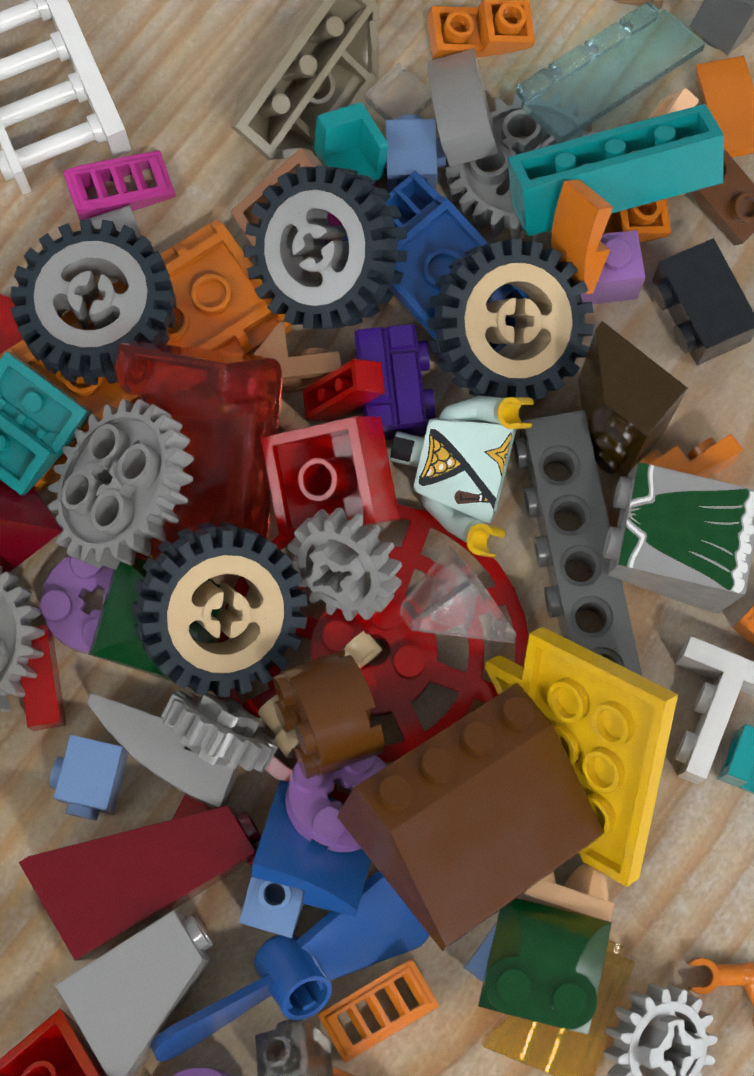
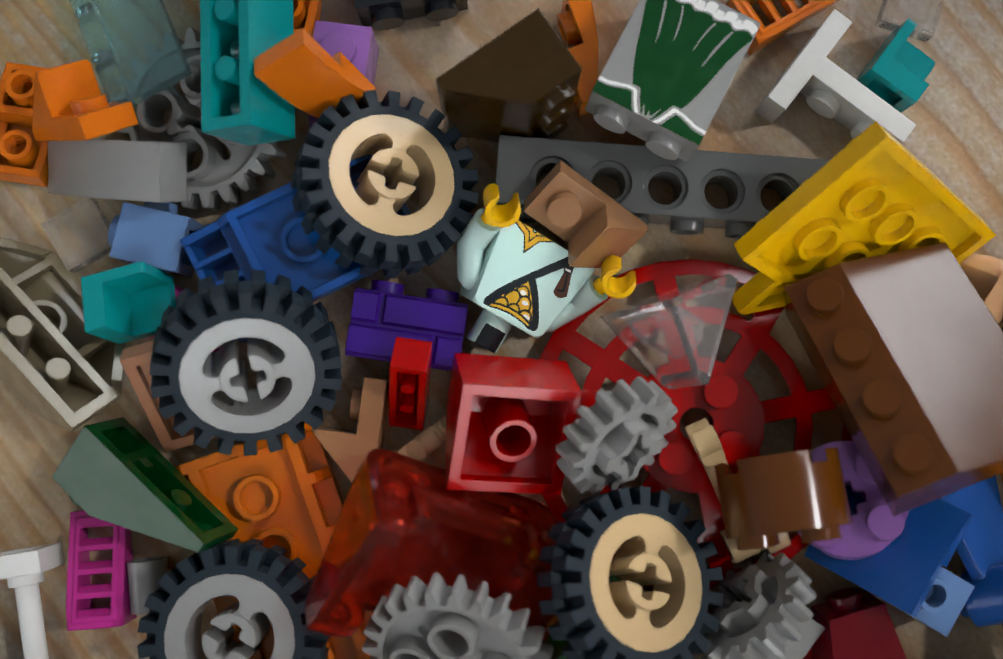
camera: 80 degrees left, 10 degrees up
none -> orange slope [32,59,138,141]
none -> dark green slope [52,417,238,553]
none -> medium nougat slope [524,160,648,268]

